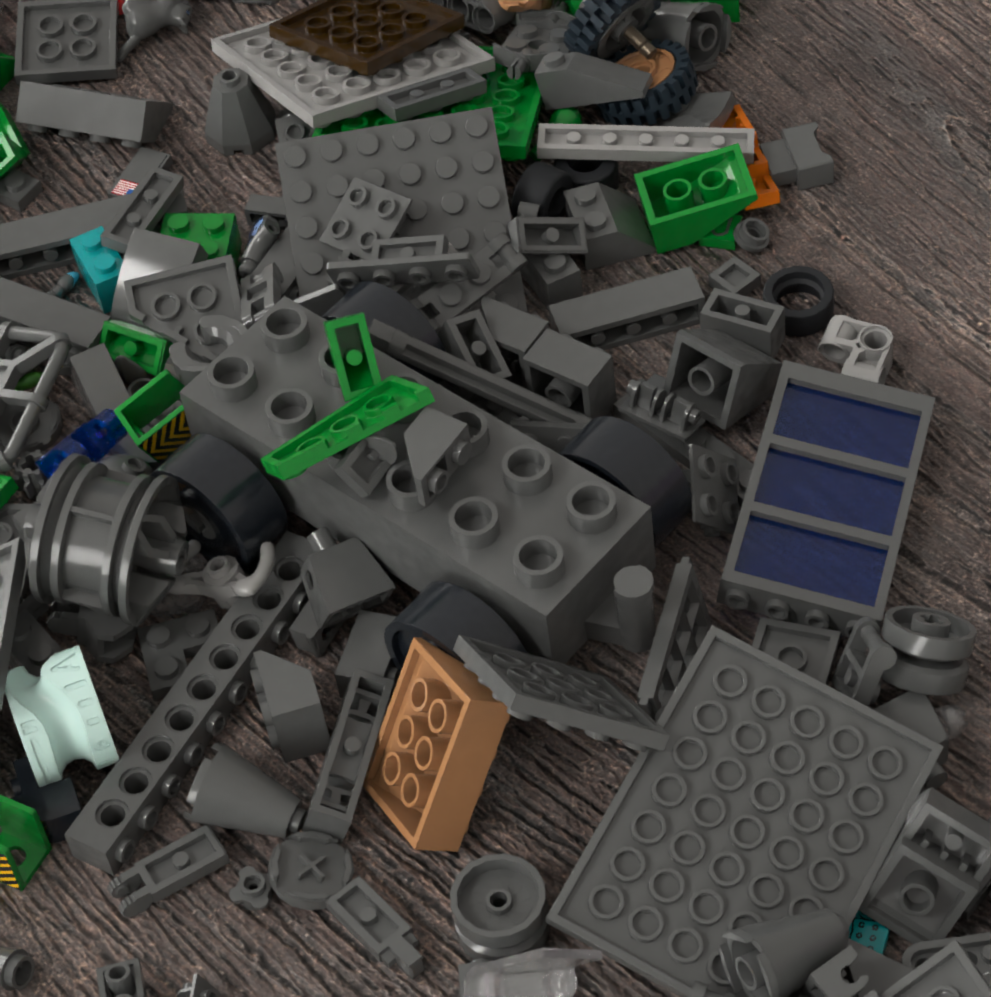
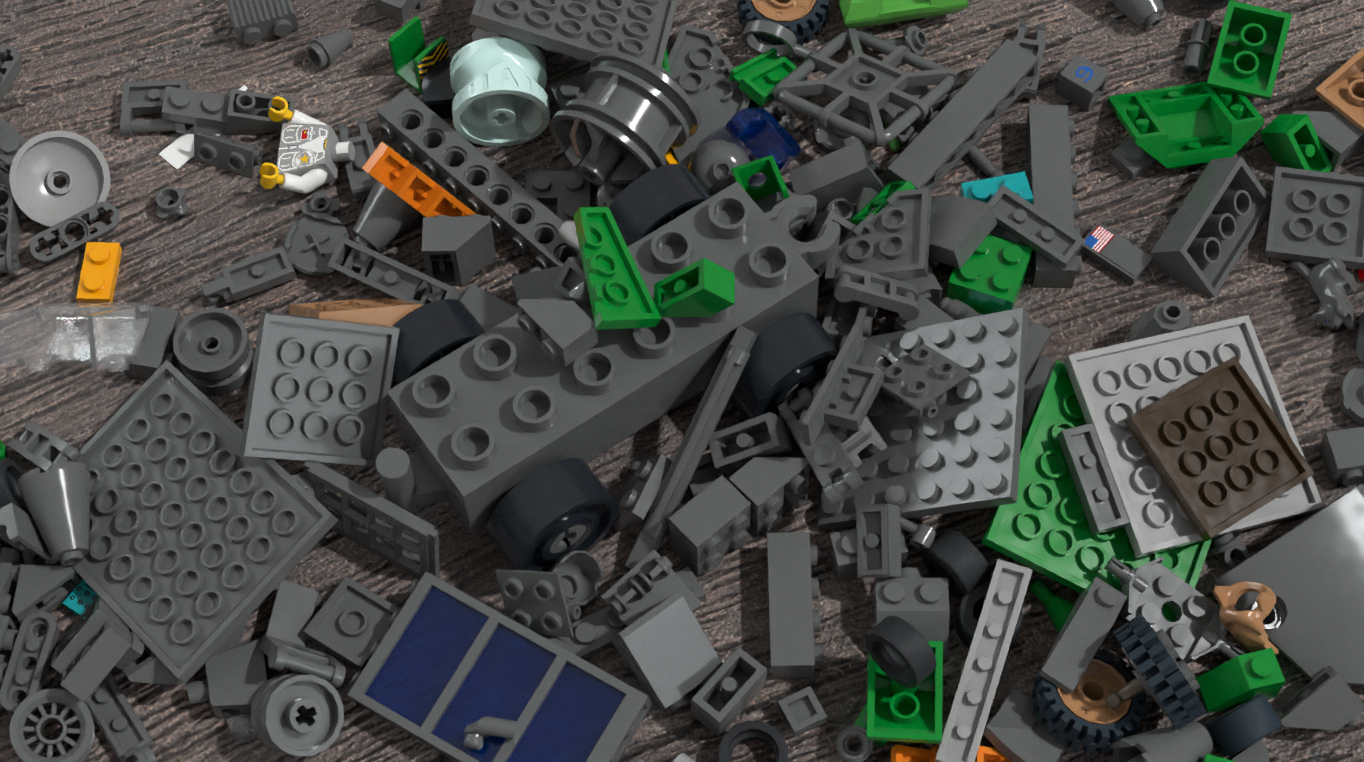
camera: 100 degrees right, 10 degrees up
none -> torso [259,96,355,194]
none -> orange slope [362,142,476,217]
none -> dark grey arm [463,716,516,750]
none -> black tyre [865,615,937,688]

